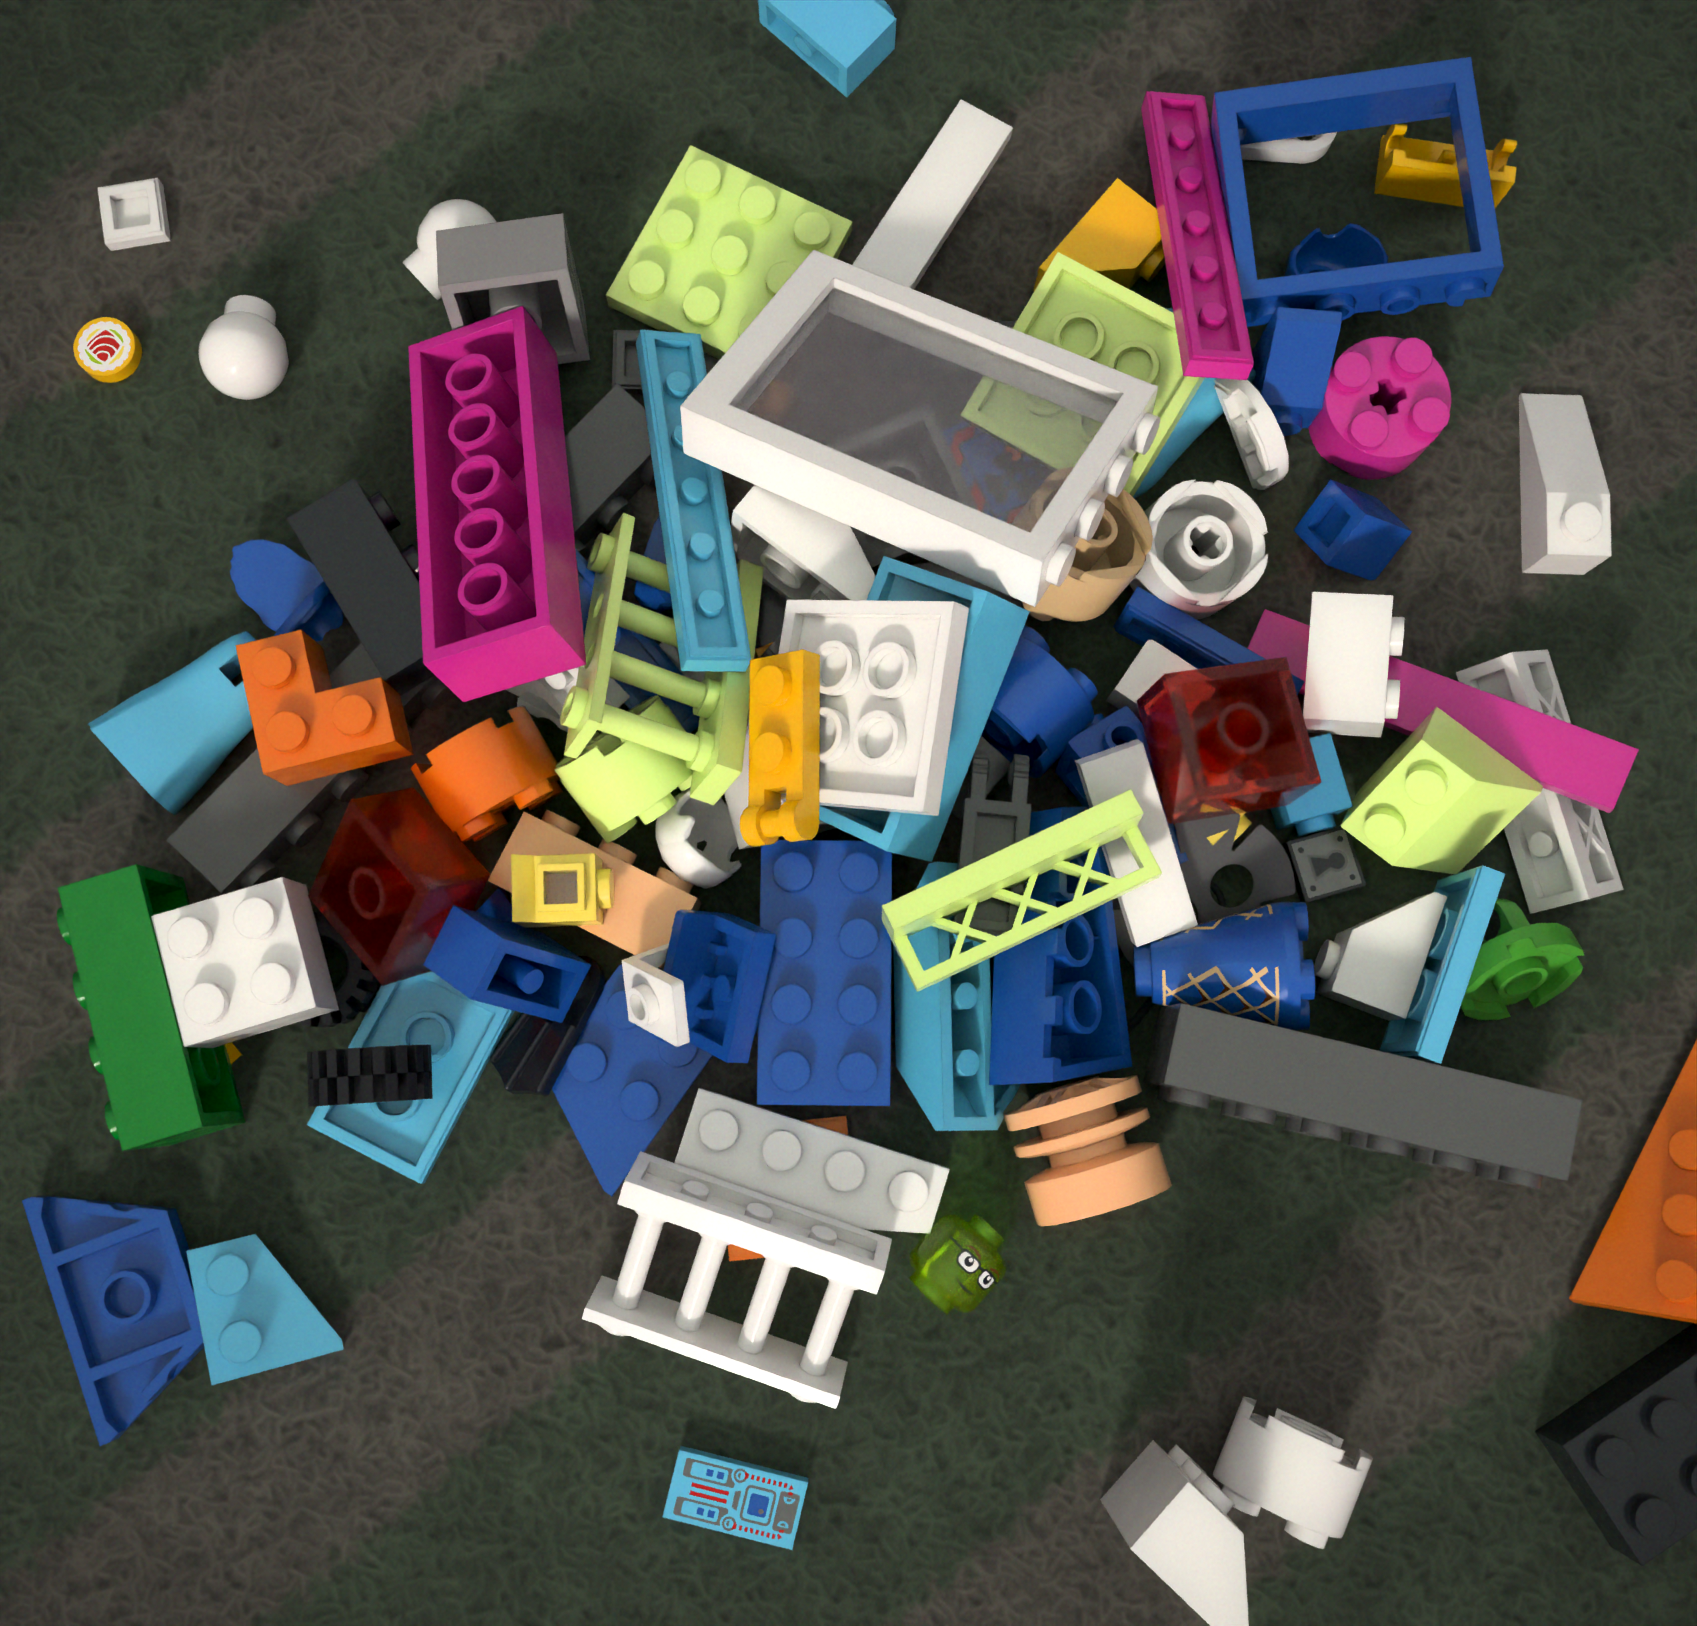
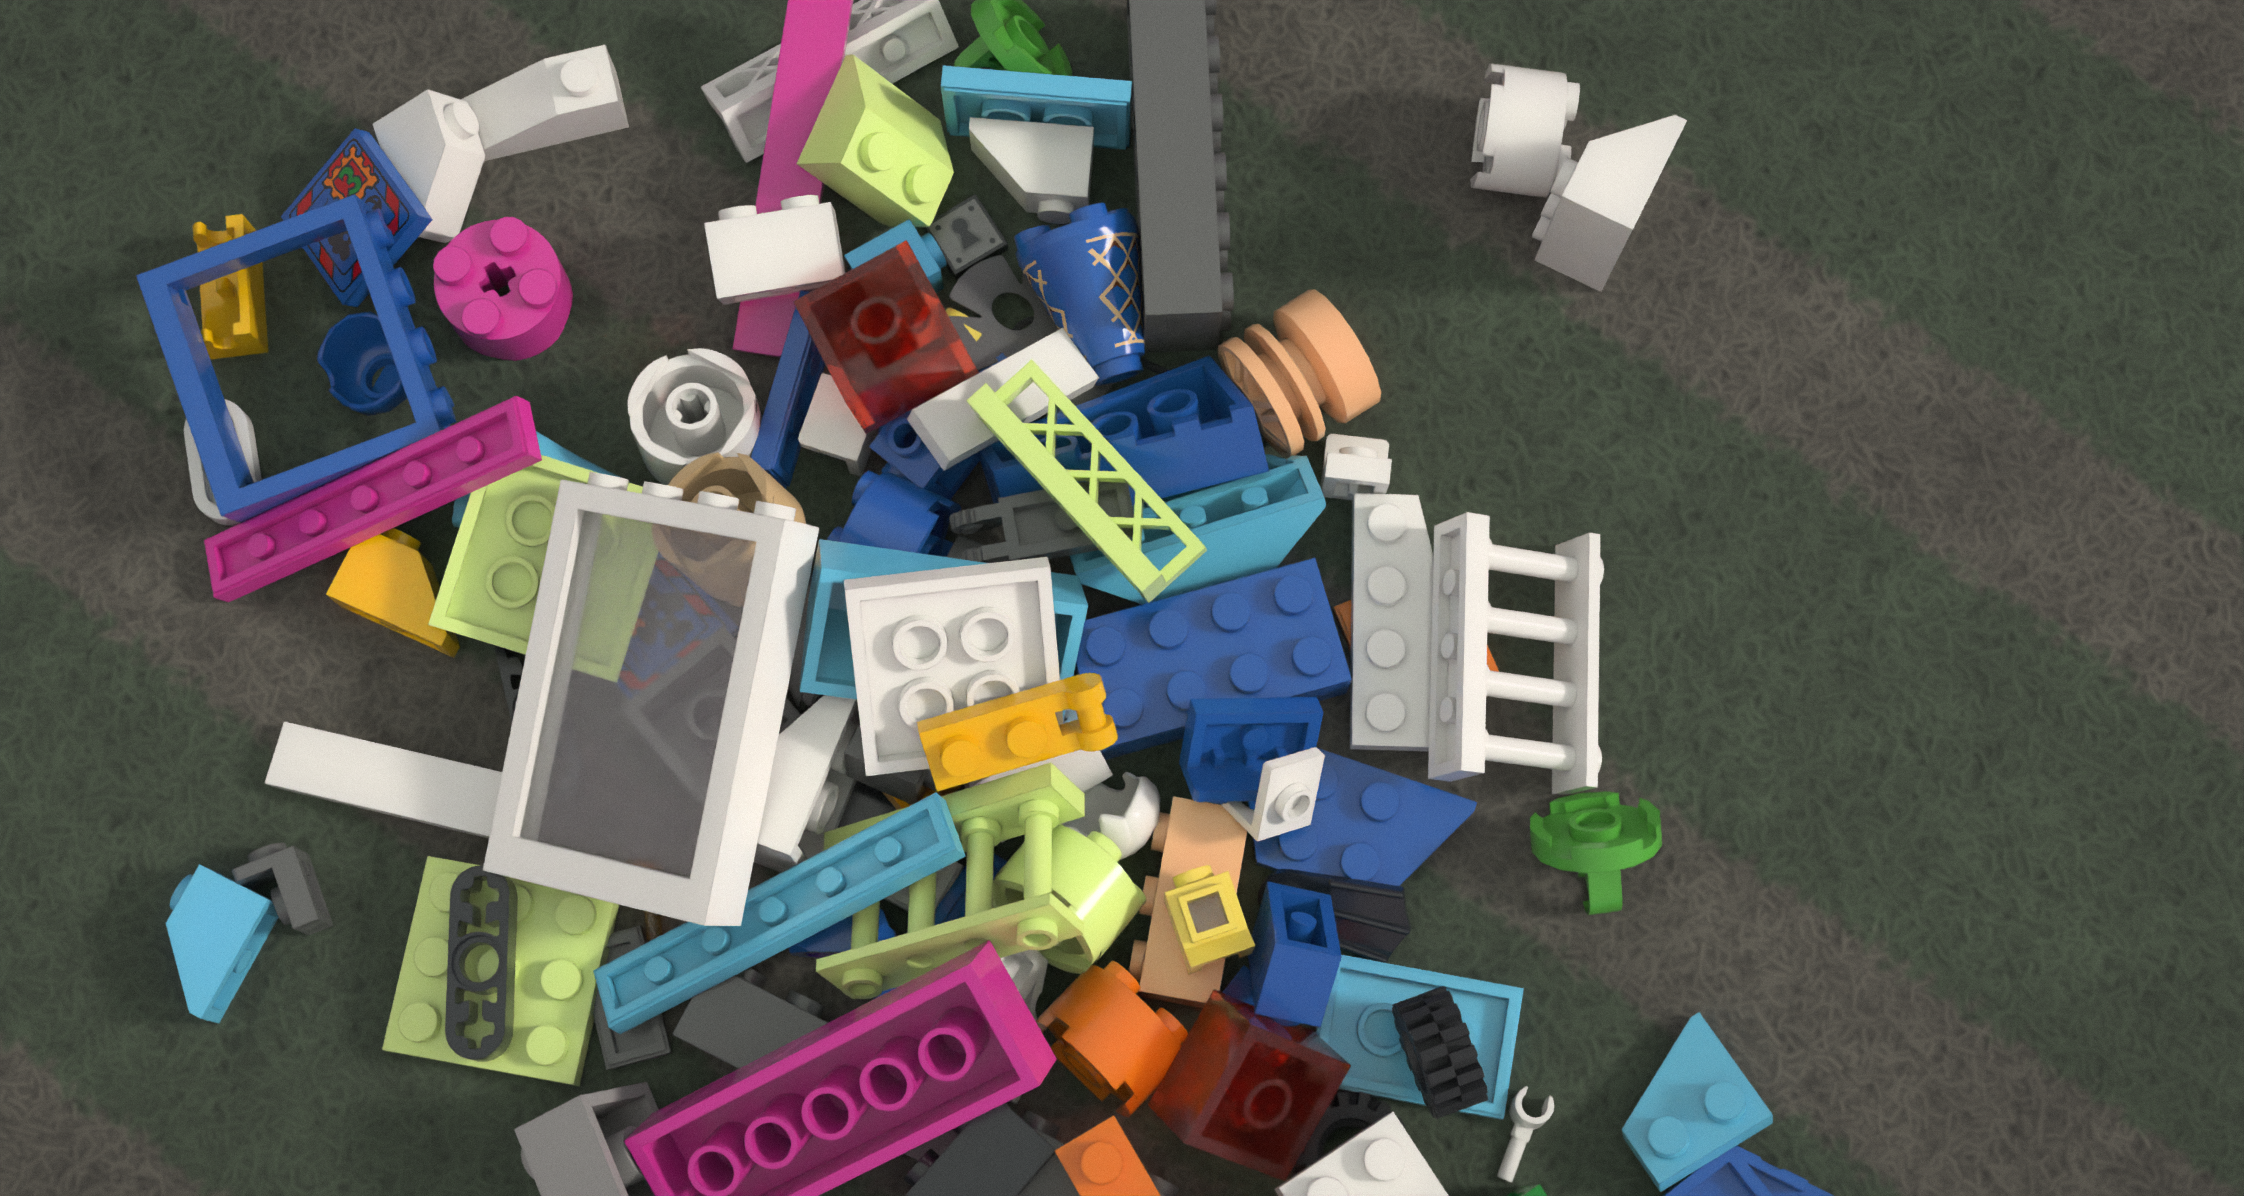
camera: 105 degrees left, 5 degrees down
medium azure tile [662,1446,809,1550] -> none
clear neon green head [908,1214,1006,1315] -> none
white tile [1214,378,1289,490] -> none
blue slope [1251,307,1342,436] -> none
blue panel [1294,479,1412,581] -> none
none -> dark grey bracket [232,843,333,935]
none -> tile [281,128,433,307]
none -> white slope [373,89,485,243]
none -> black beam [445,865,518,1062]
none -> white bracket [1321,434,1392,500]
none -> white hand [1497,1086,1554,1182]
none -> bright green tile [1530,791,1662,916]

